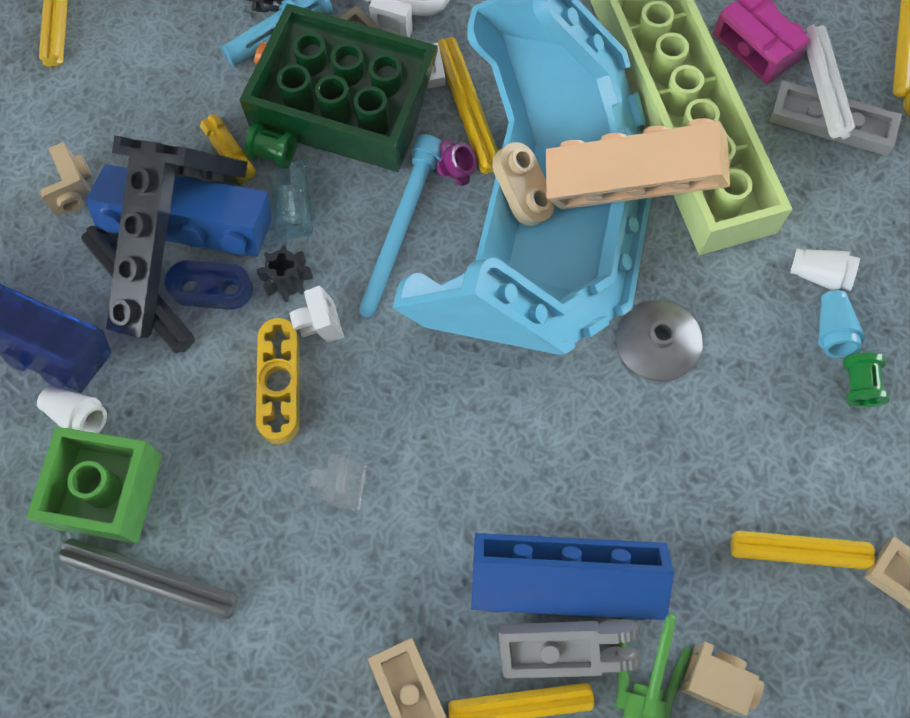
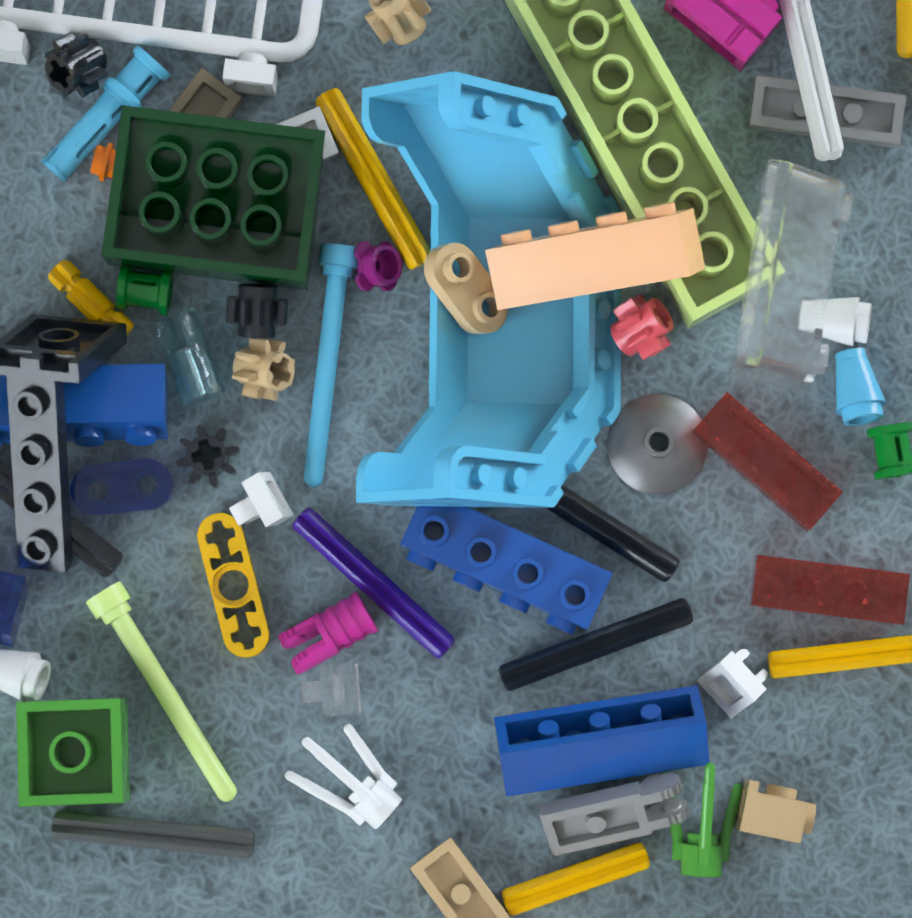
camera: 15 degrees left, 15 degrees up
none -> yellowish green piece [86,581,237,802]
none -> black gear [226,283,288,338]
none -> tan gear [232,338,295,401]
none -> dark pink hinge [278,591,379,675]
none -> white plant [285,724,402,829]
none -> dark purple axle [292,507,455,658]
none -> blue brick [400,506,613,635]
none -> black axle [499,598,693,691]
none -> black axle [547,485,680,582]
none -> coral gear [610,294,674,360]
none -> clear red plate [692,392,843,532]
none -> white tile [697,649,768,718]
none -> clear windscreen [724,158,853,391]
none -> clear red plate [750,555,910,625]

